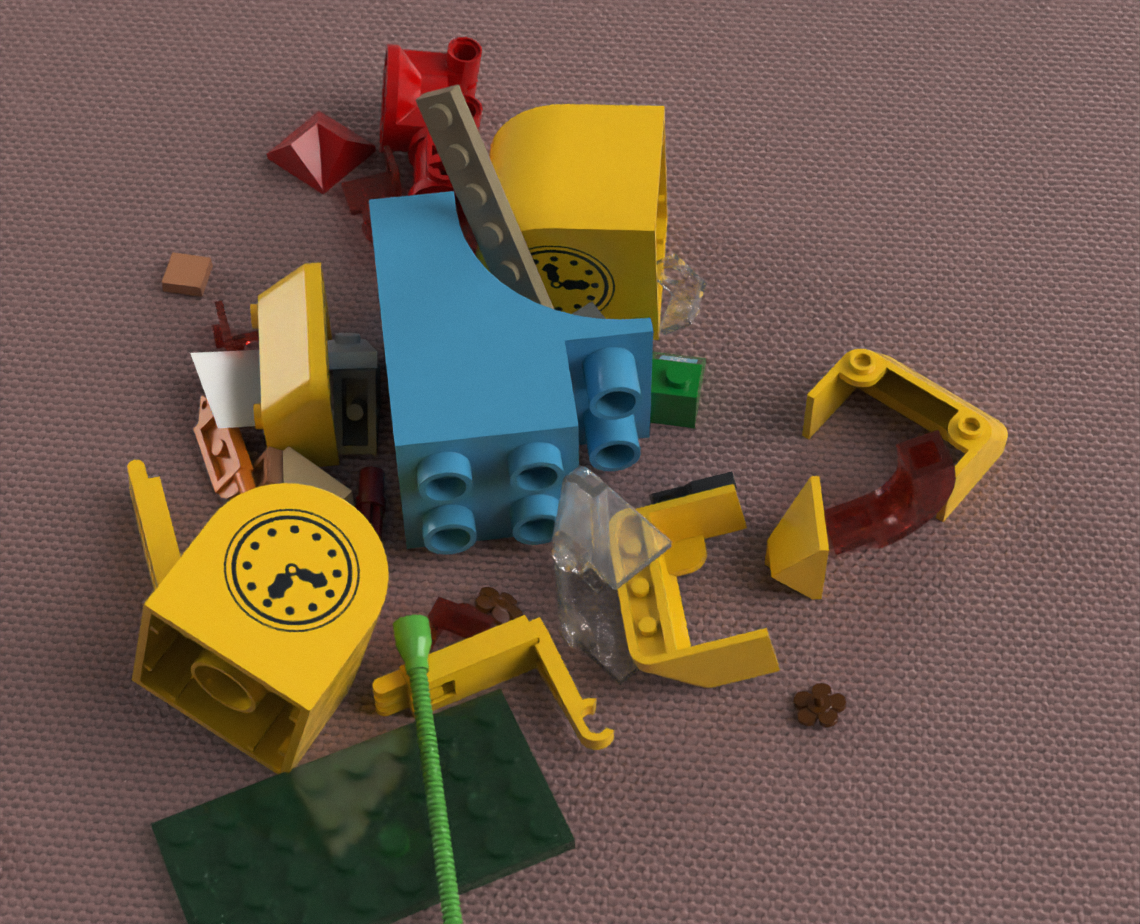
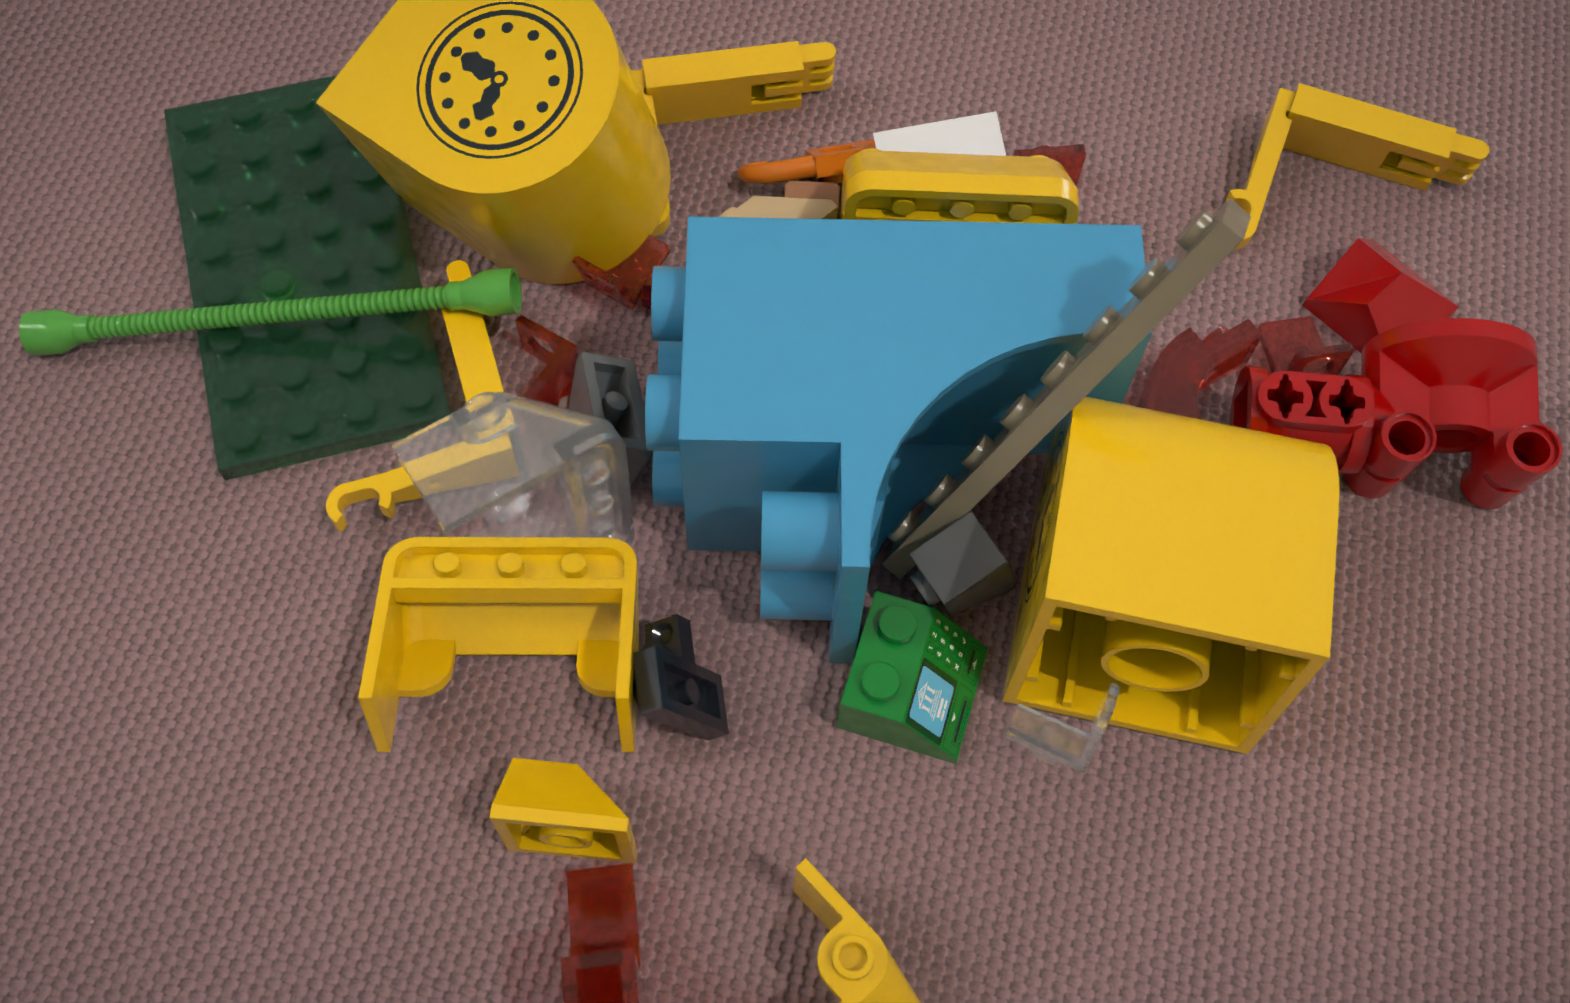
camera: 95 degrees right, 10 degrees up
nougat tile [161,252,213,297] -> none
reddish brown plant [793,683,847,728] -> none
none -> dark grey slope [563,351,653,493]
none -> yellow hinge [1225,83,1490,250]

